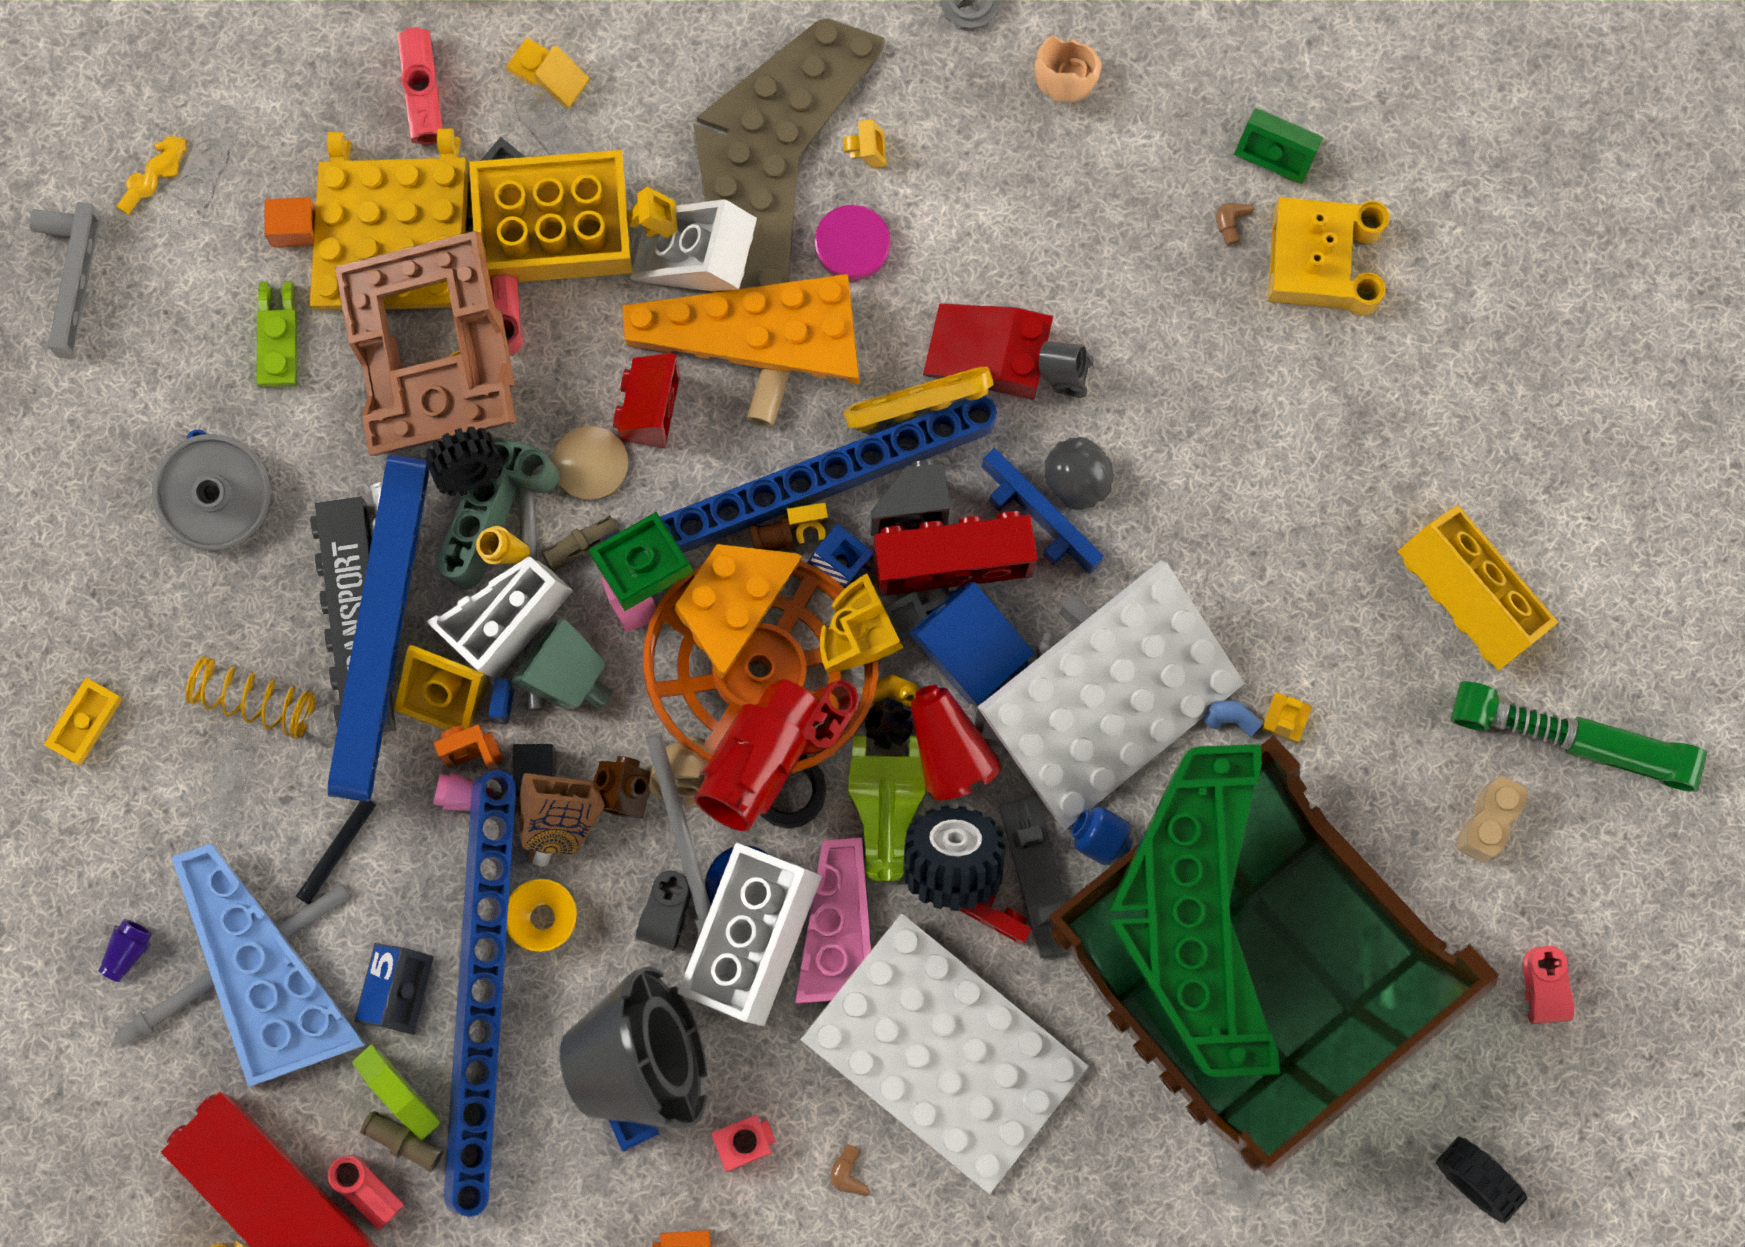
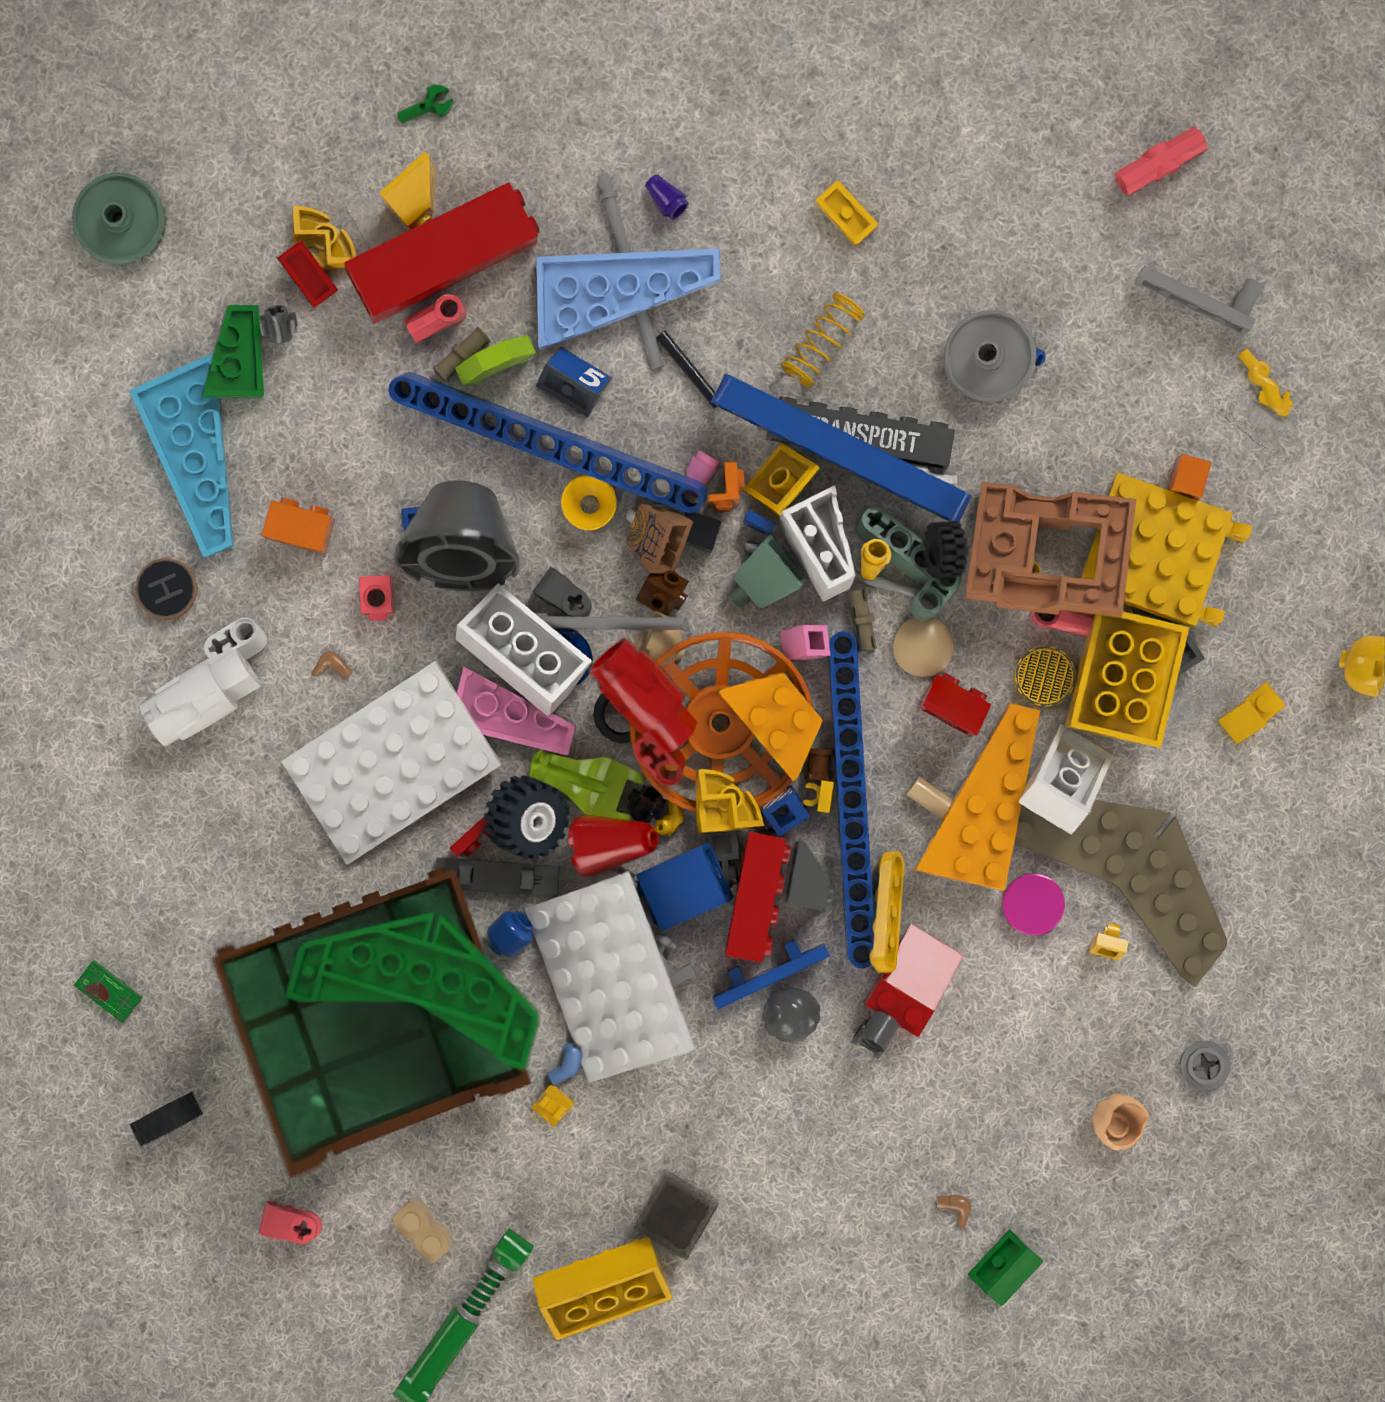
camera: 115 degrees right, 10 degrees up
lime hinge [256,281,297,387] -> none
coral piece [397,27,443,146] -> none
green tile [588,512,694,611] -> none
yellow tile [627,186,678,239] -> none
yellow piece [1268,197,1390,316] -> none
none -> clear smoke brick [633,1169,719,1260]
none -> tile [1014,646,1076,707]

